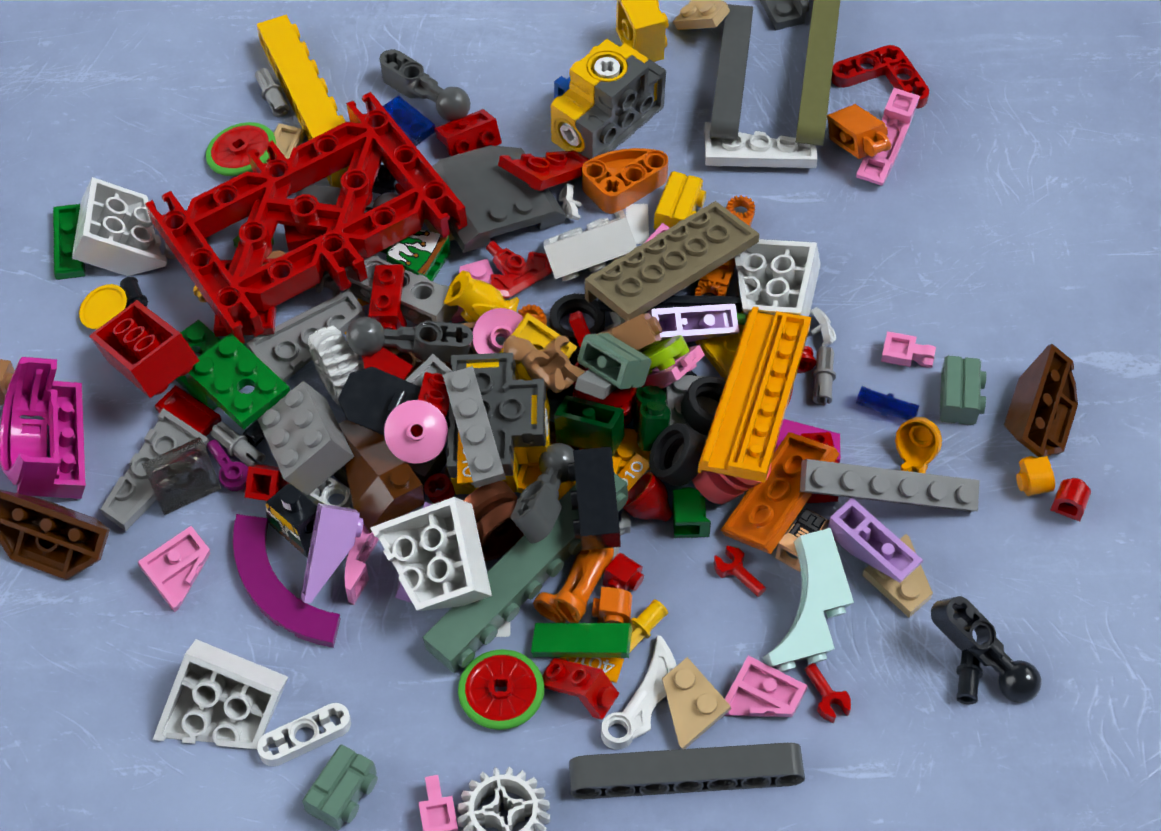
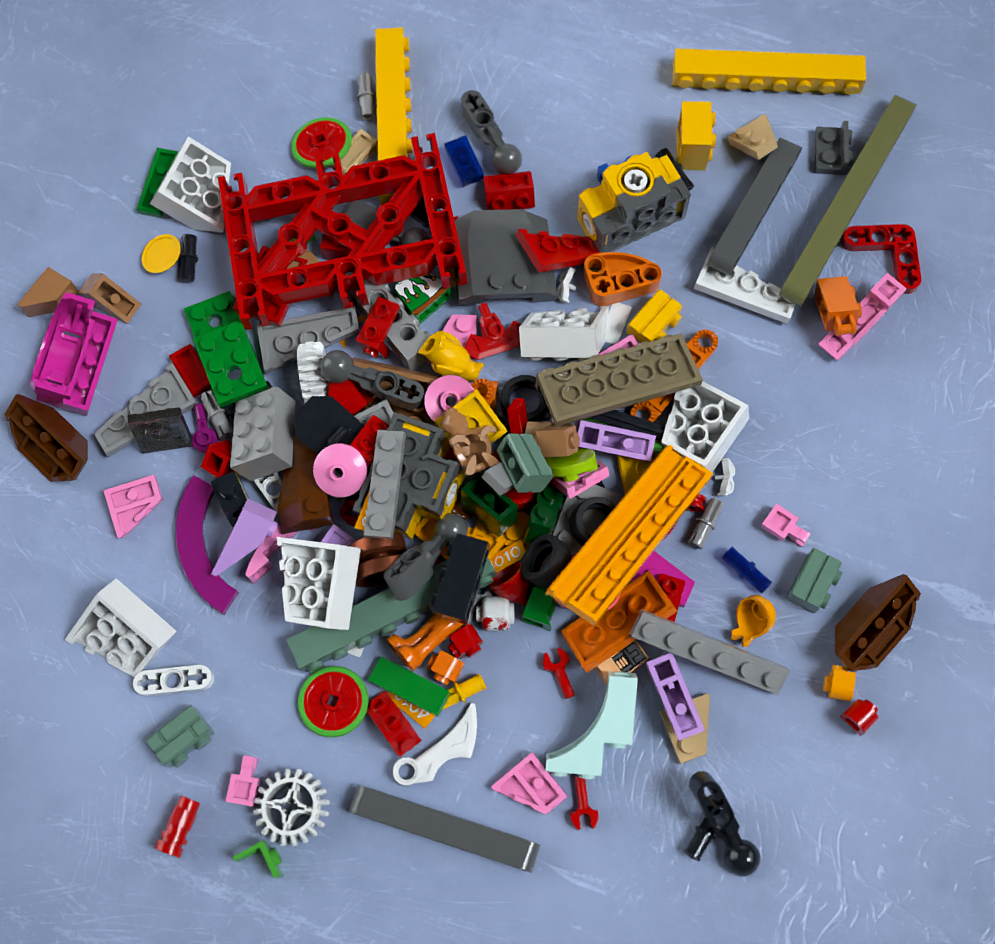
camera: 25 degrees right, 15 degrees up
red brick [89,300,200,398] -> none
tan wing [662,657,732,749] -> none
none -> medium nougat slope [78,273,141,324]
none -> white head [476,596,514,631]

